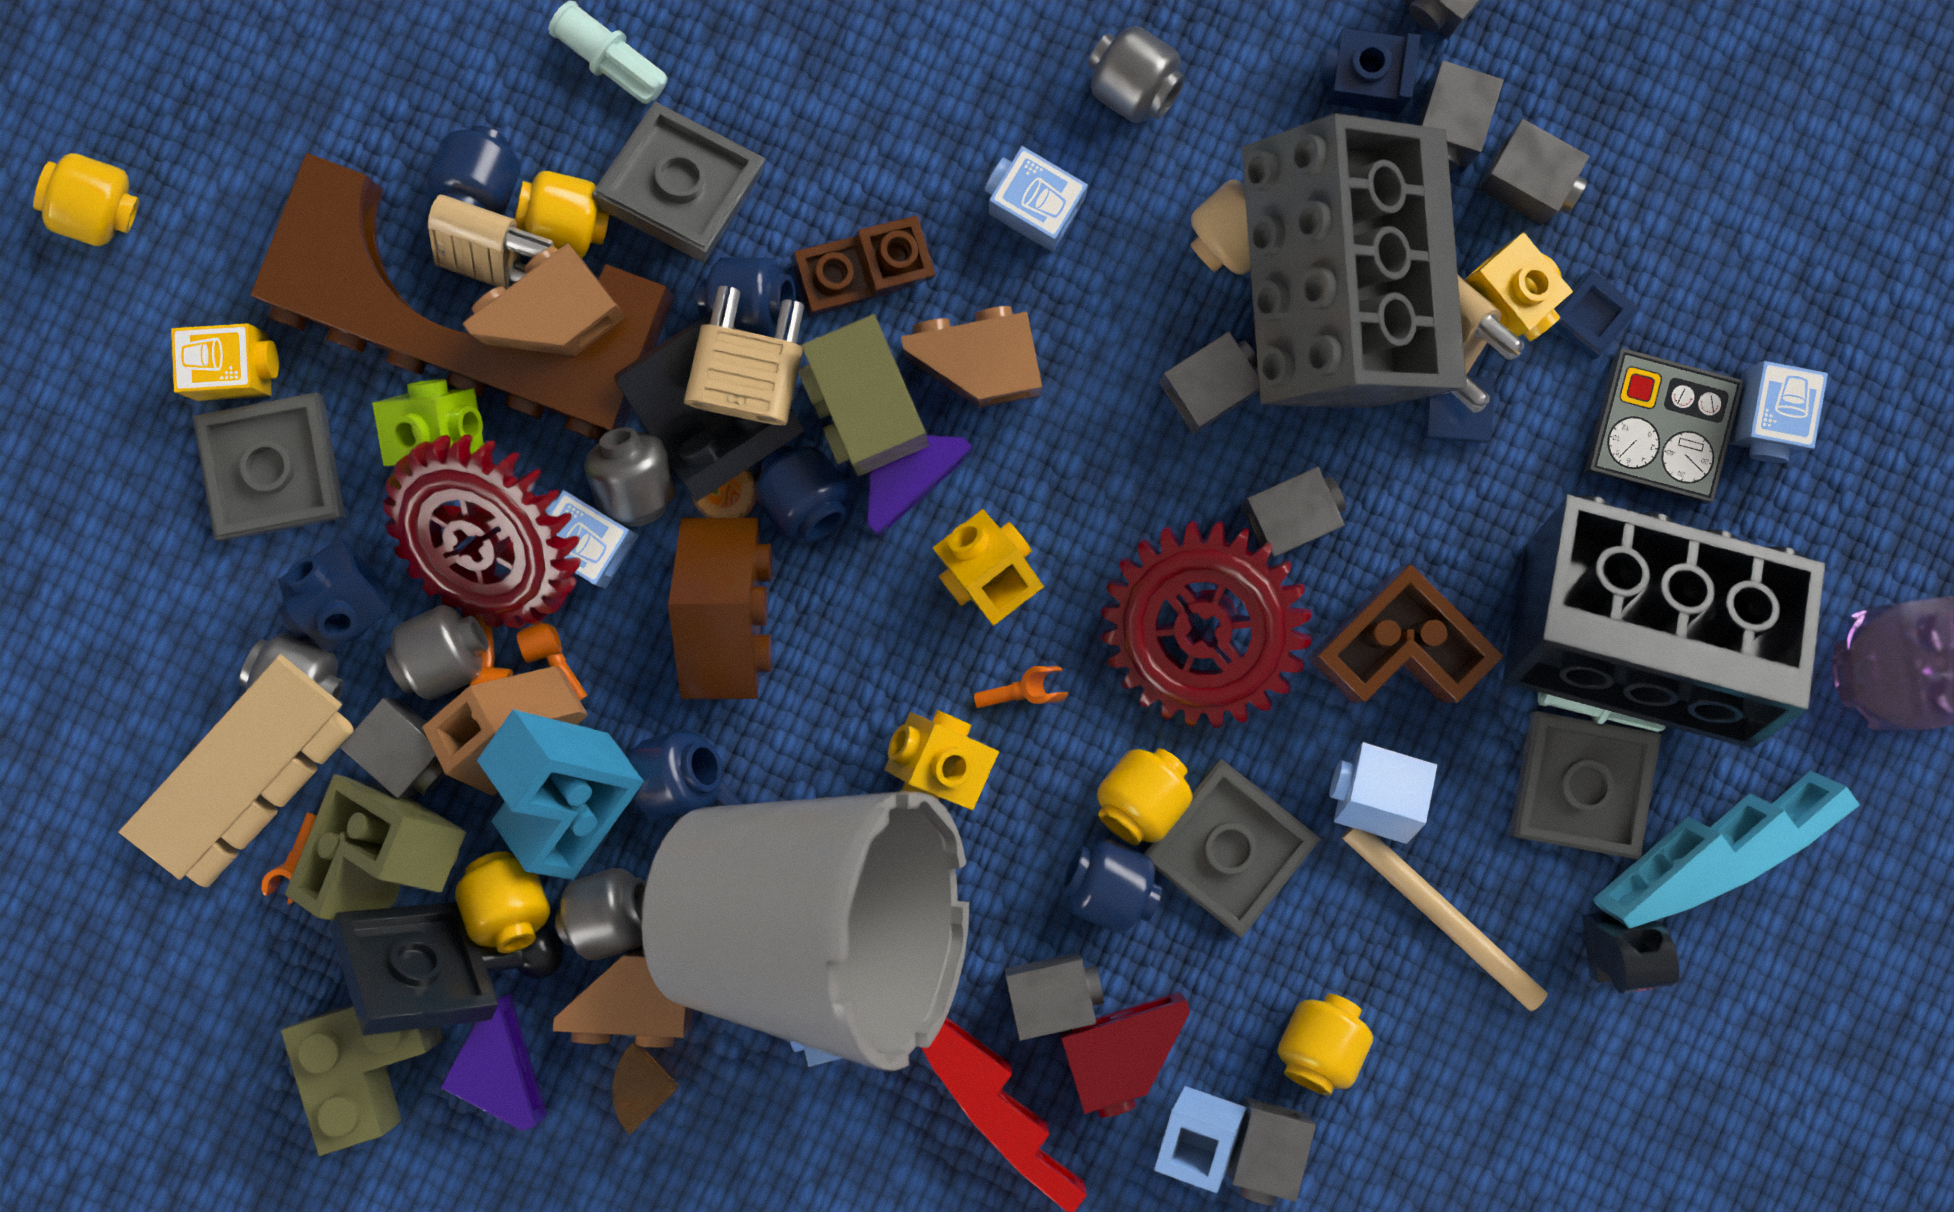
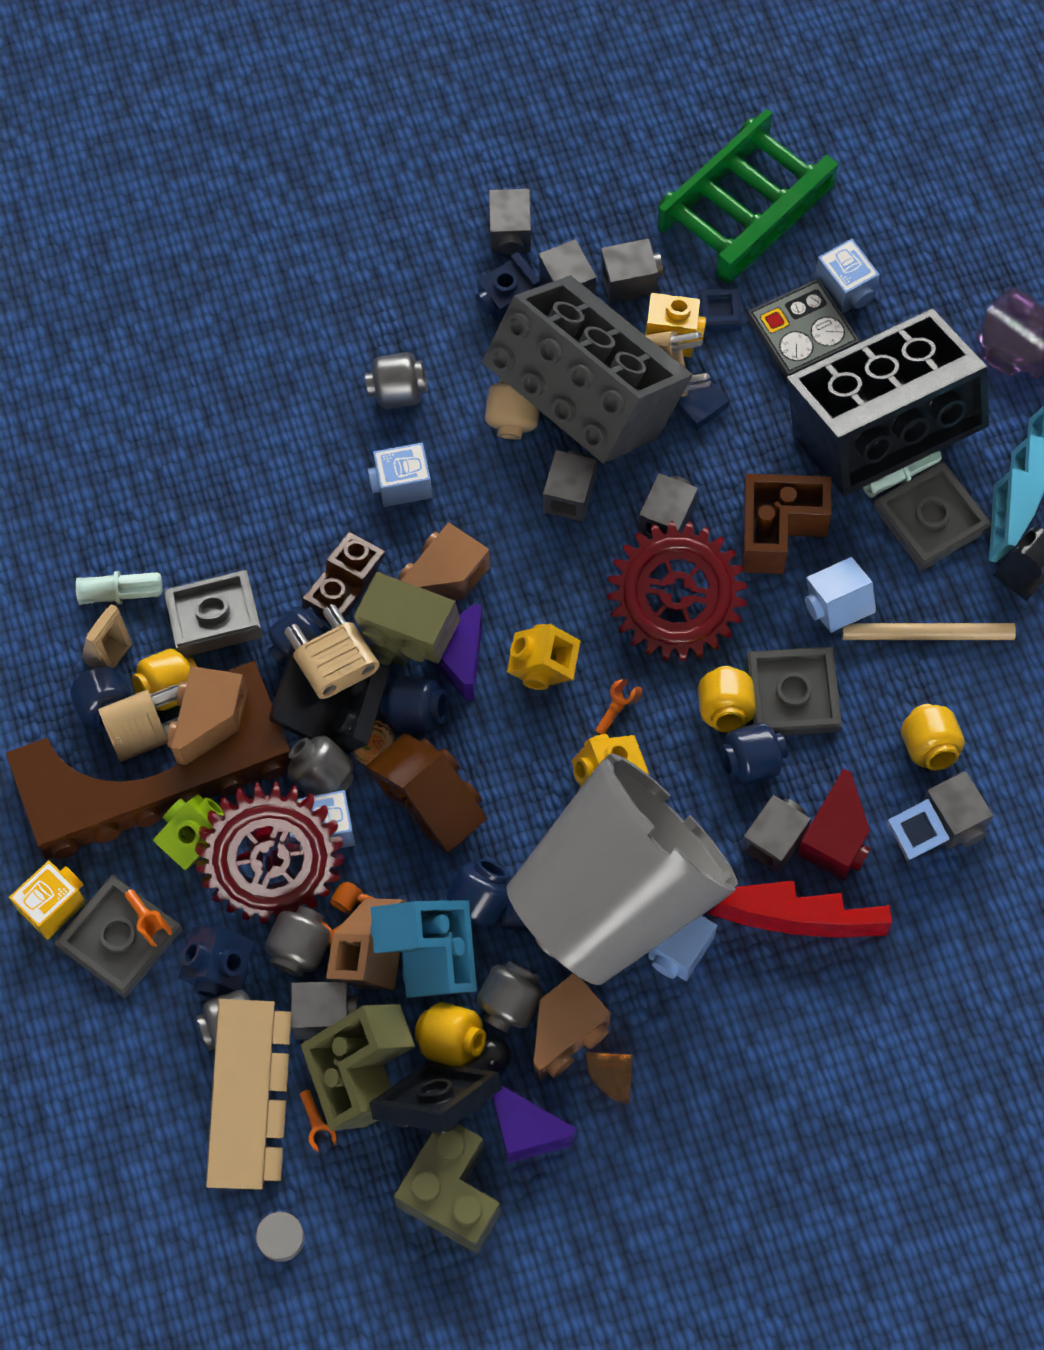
camera: 40 degrees left, 20 degrees down
none -> tan slope [82,604,132,668]
none -> orange hand [125,889,172,947]
none -> light grey tile [256,1212,305,1262]
none -> green fence [657,108,839,285]

